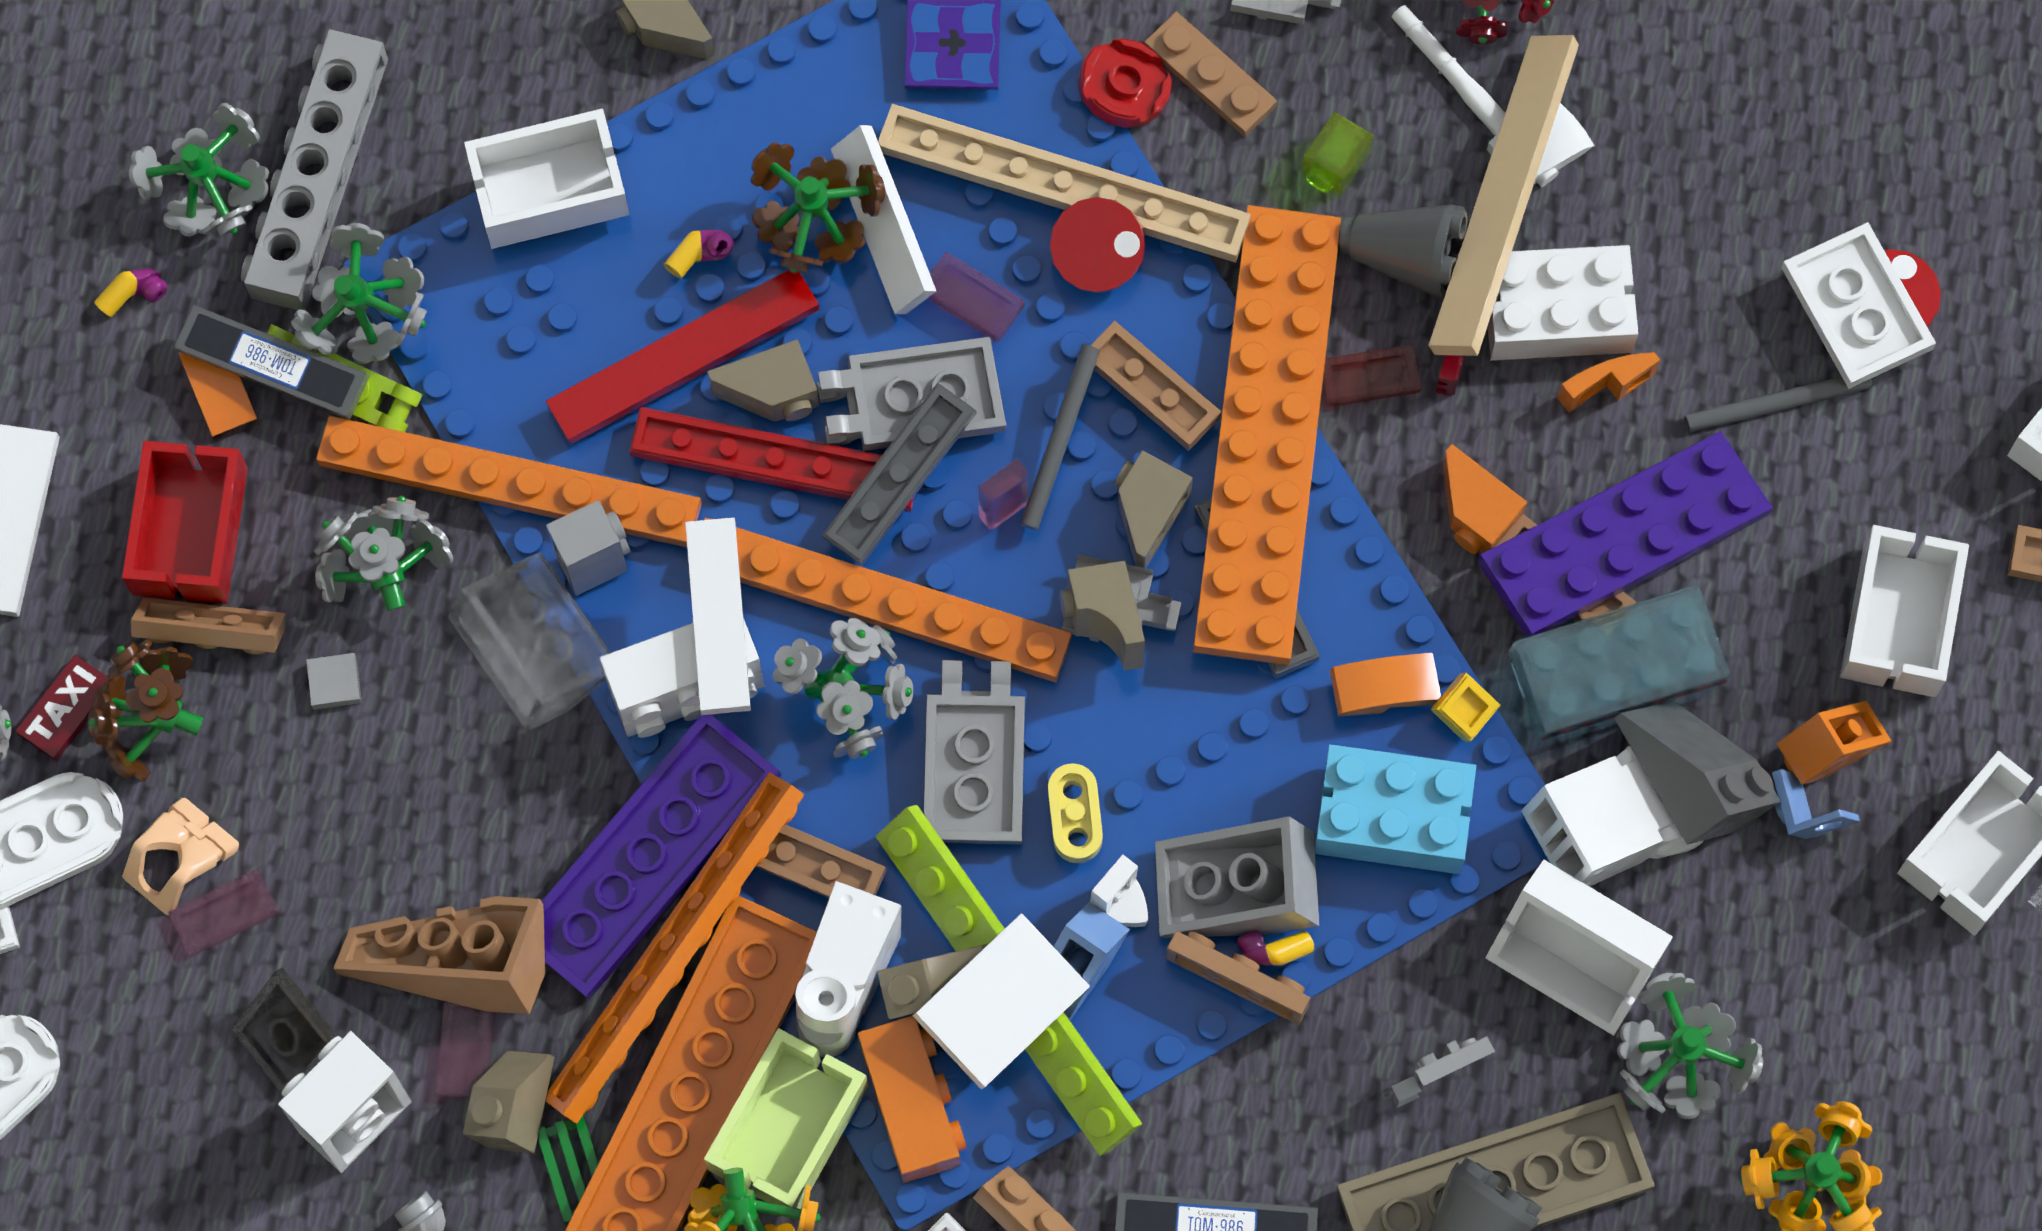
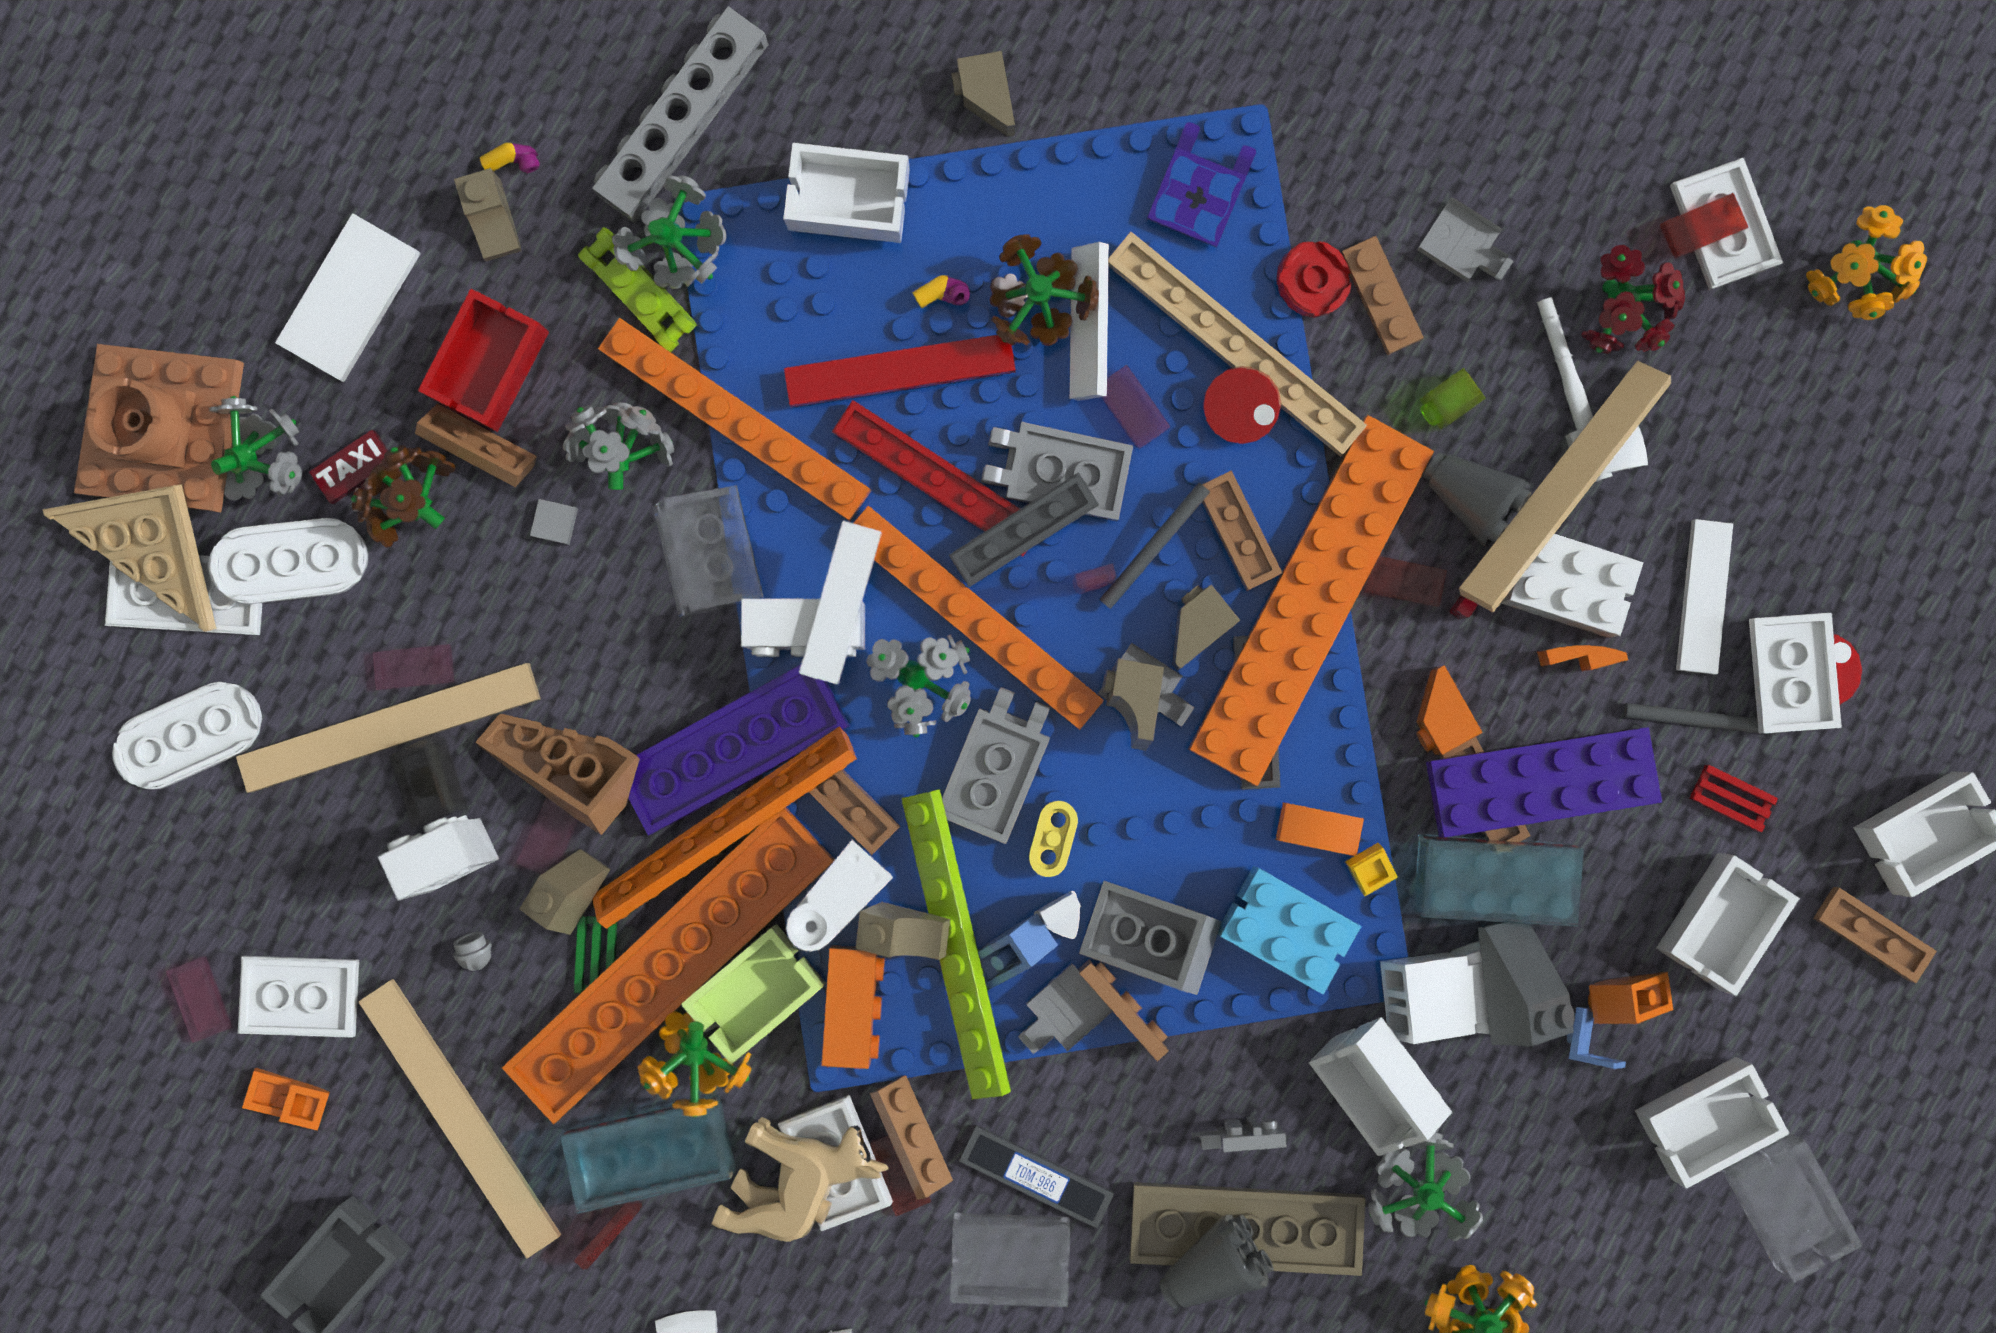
camera: 20 degrees right, 15 degrees up
light nougat piece [122,798,239,915] -> none
light grey plant [129,103,269,237] -> none
tile [174,305,369,420] -> none
orange slope [178,352,257,437] -> none
light grey brick [546,500,631,596] -> none
dark tan slope [707,339,819,422] -> none
white tile [913,913,1090,1090] -> none
yellow arm [1237,930,1314,966] -> none
none -> tan tile [236,663,541,793]
none -> dark tan arch [454,168,522,262]
none -> light grey piece [1018,963,1112,1054]
none -> white tile [1676,519,1733,675]
none -> red tile [1689,765,1778,832]

